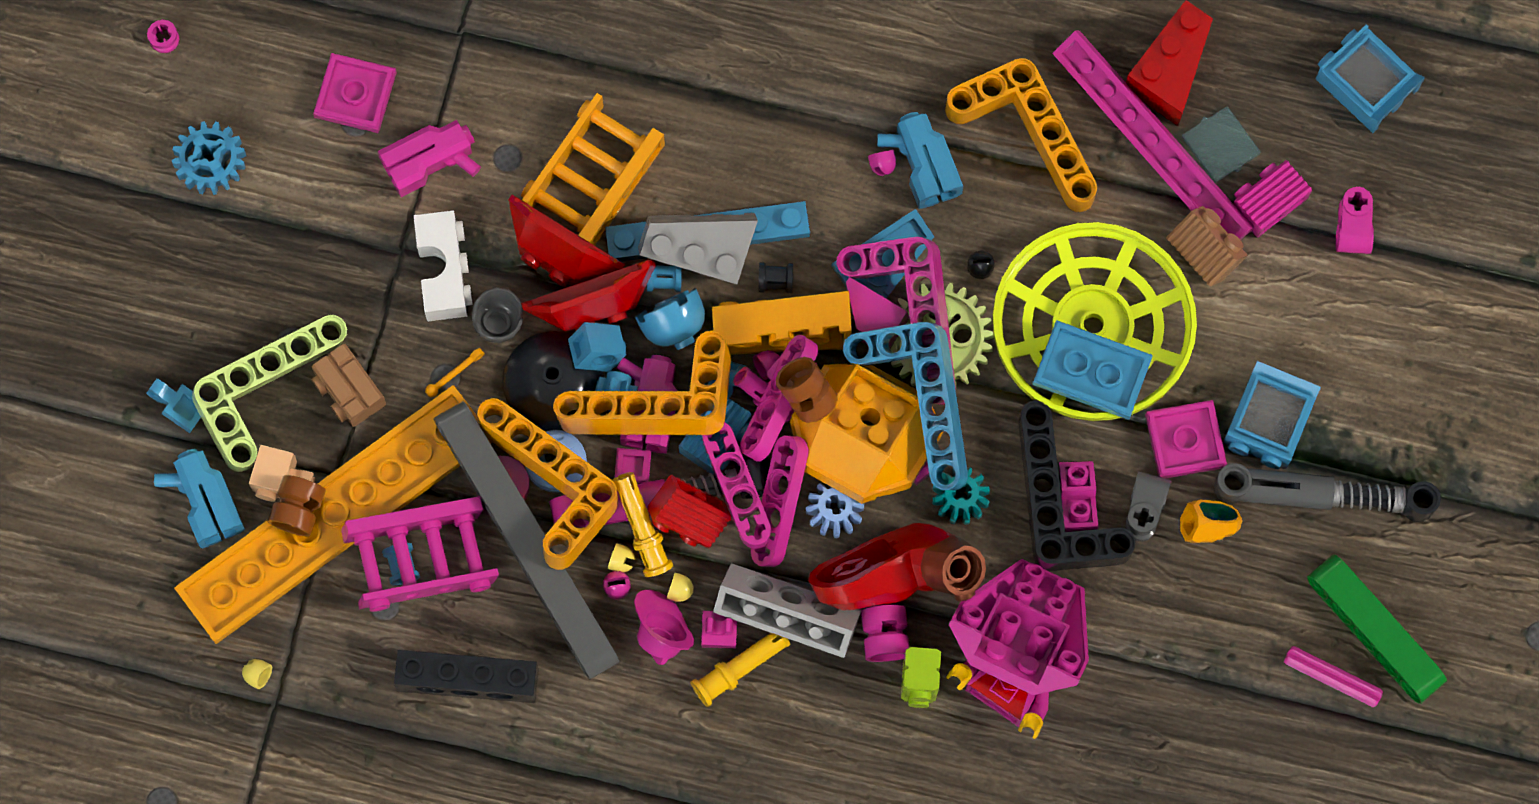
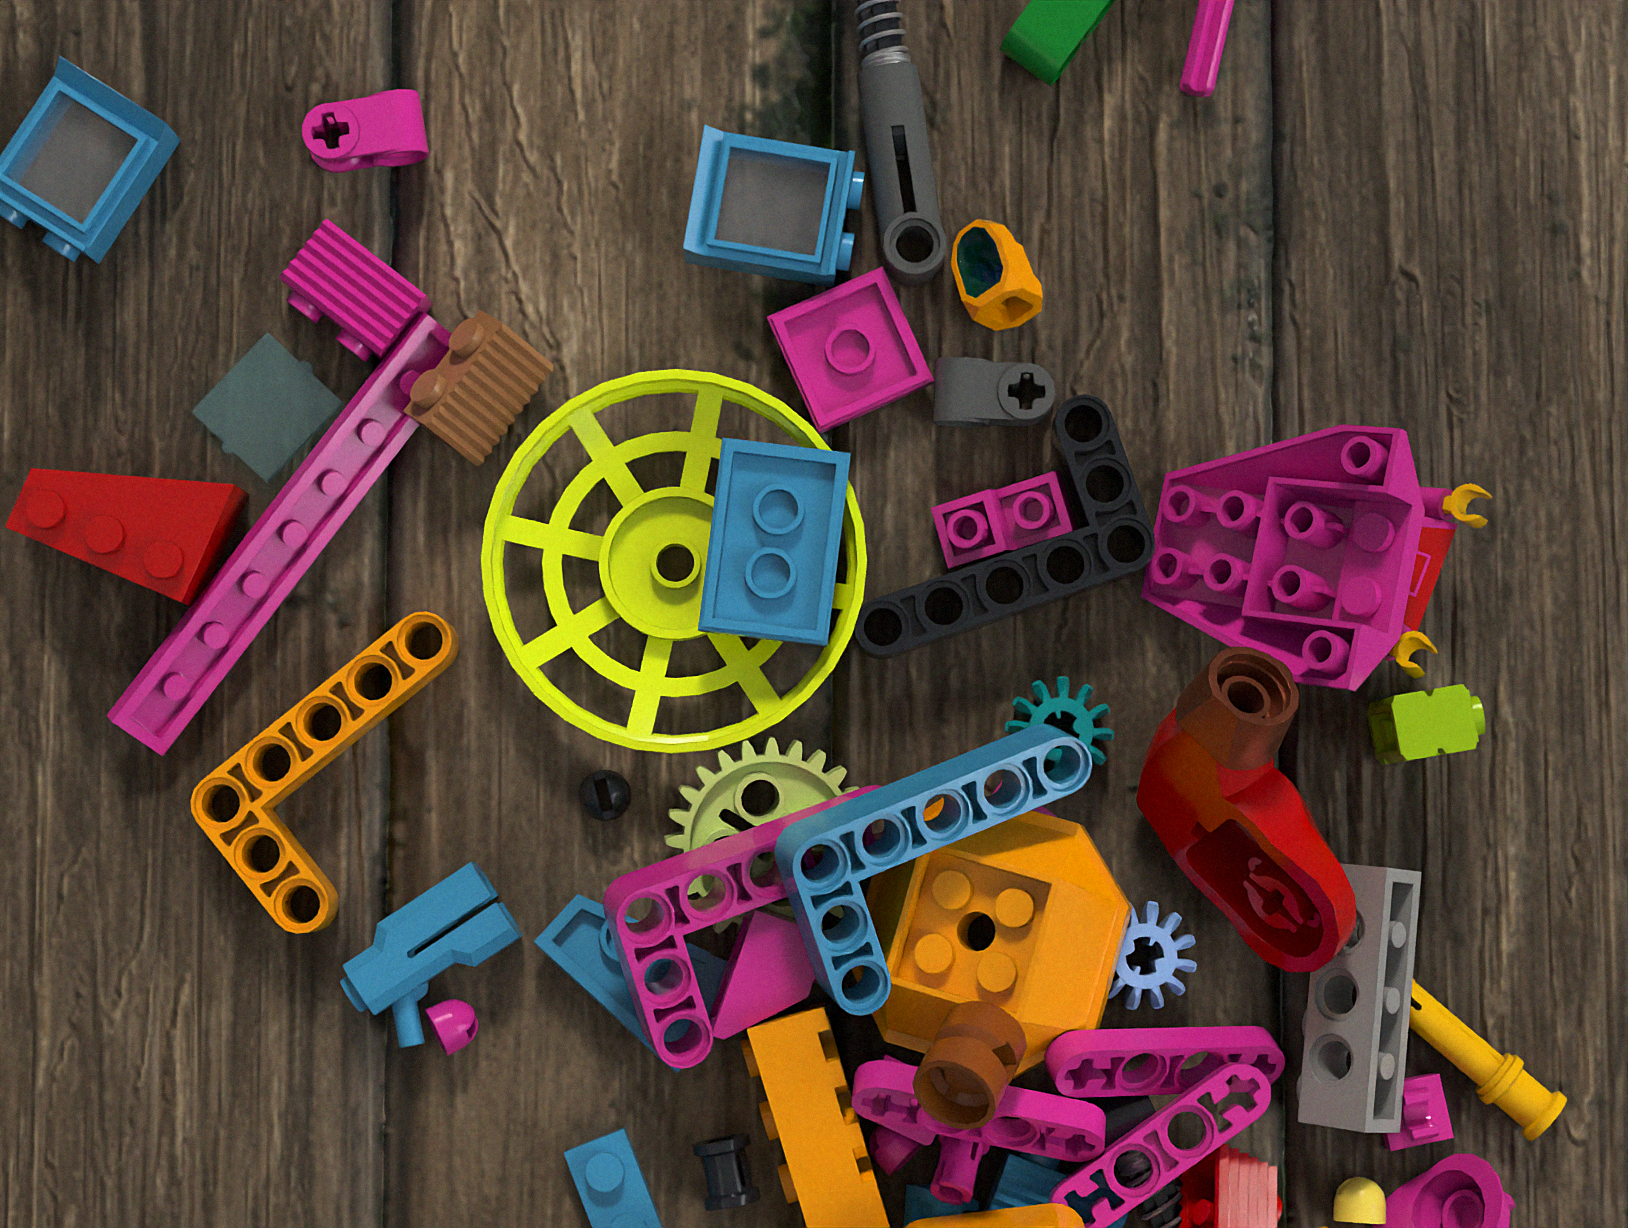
camera: 100 degrees left, 10 degrees up
dark pink wheel [861,605,909,662] -> none

